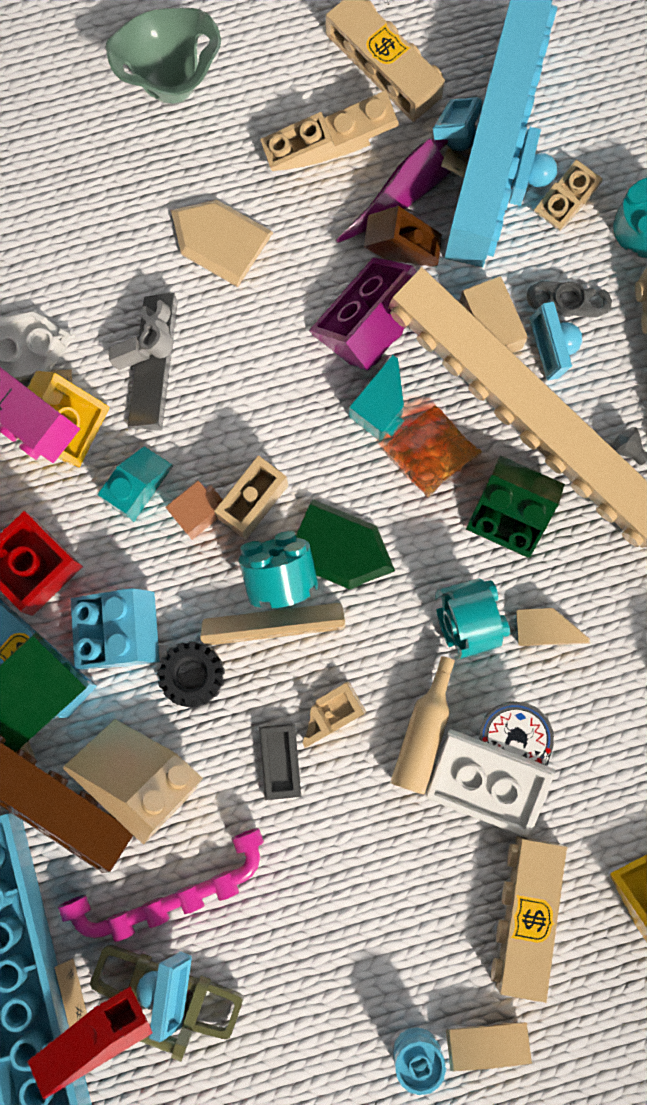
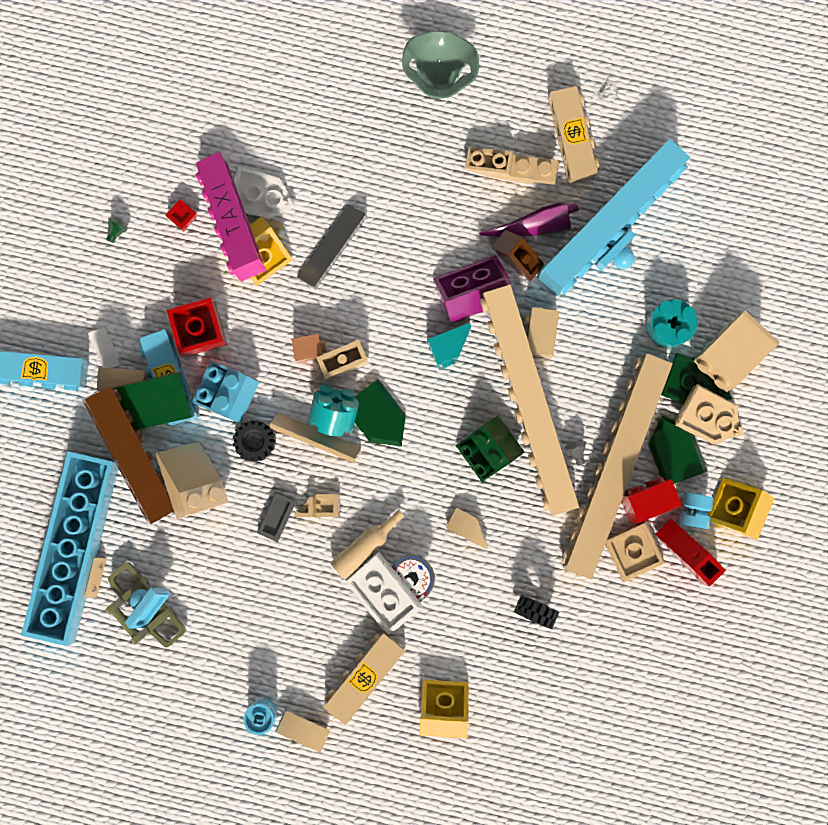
camera: 25 degrees right, 5 degrees up
red slope [27,986,152,1099] -> none
dark pink bar [58,828,264,942] -> none
teal slope [97,446,173,522] -> none
light grey bar [109,300,174,370] -> none
tan tile [171,200,273,287] -> none
clear orange slope [382,405,482,498] -> none
medium azure tile [433,97,482,152] -> none
teal brick [435,578,510,660] -> none
tan sticker [441,148,469,178] -> none
dark grey piece [526,281,612,318] -> none
medium azure tile [530,302,583,381] -> none
tan slope [534,159,603,231] -> none

